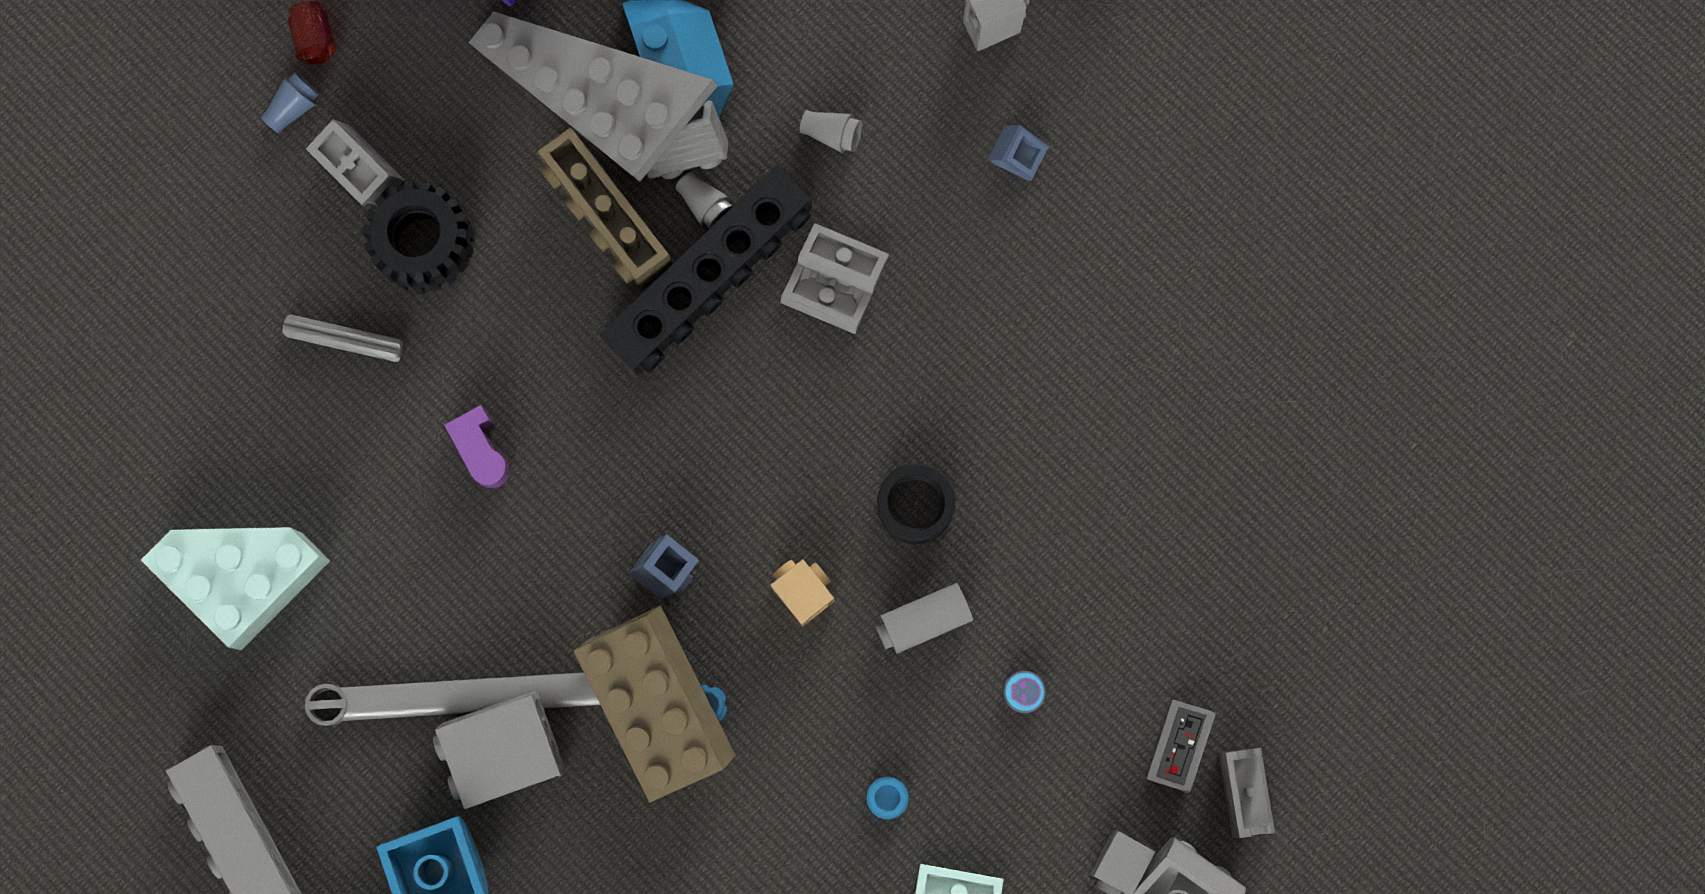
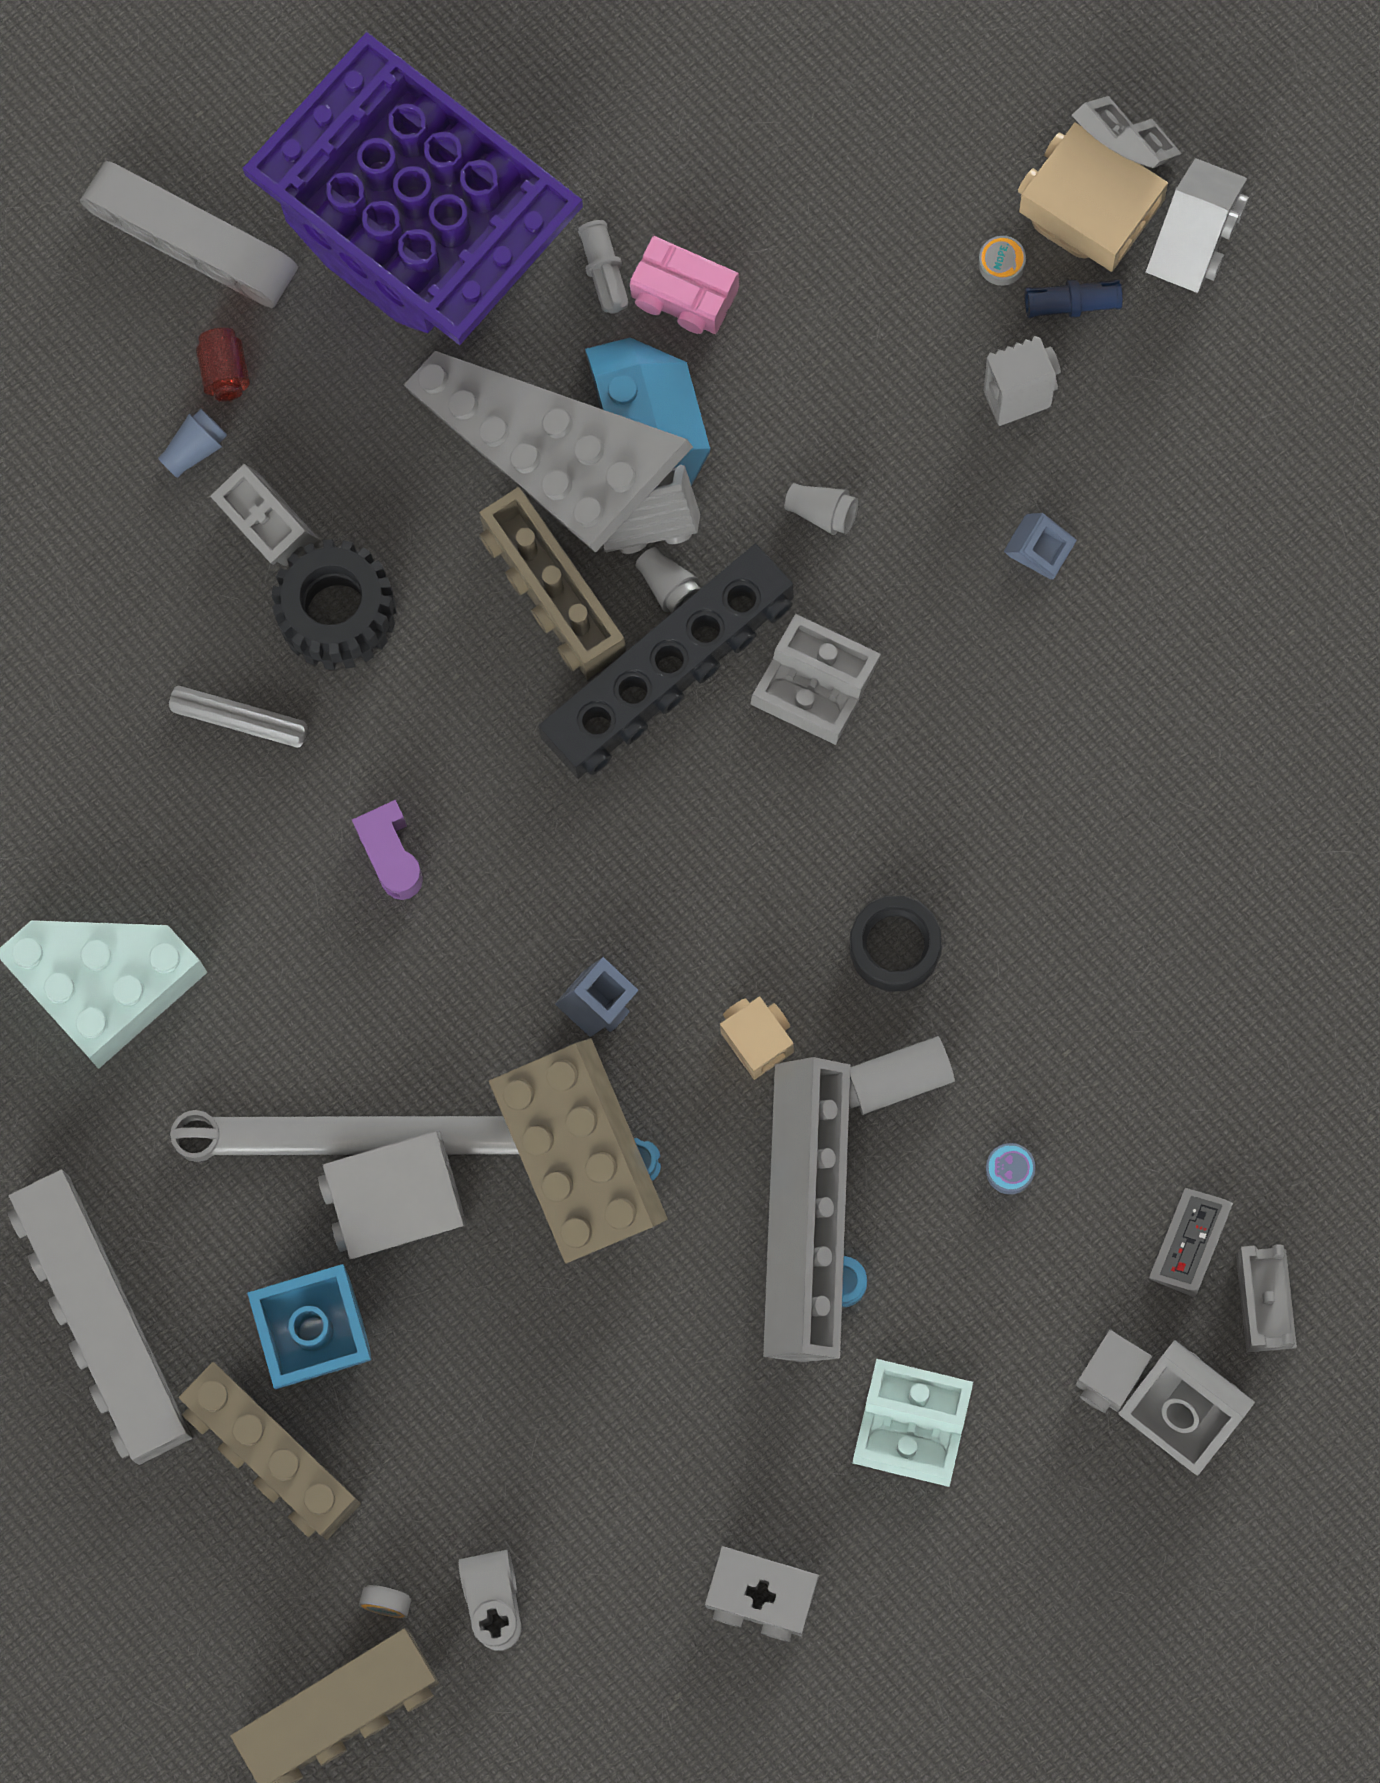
camera: 10 degrees right, 5 degrees down
none -> light grey brick [763,1057,850,1362]

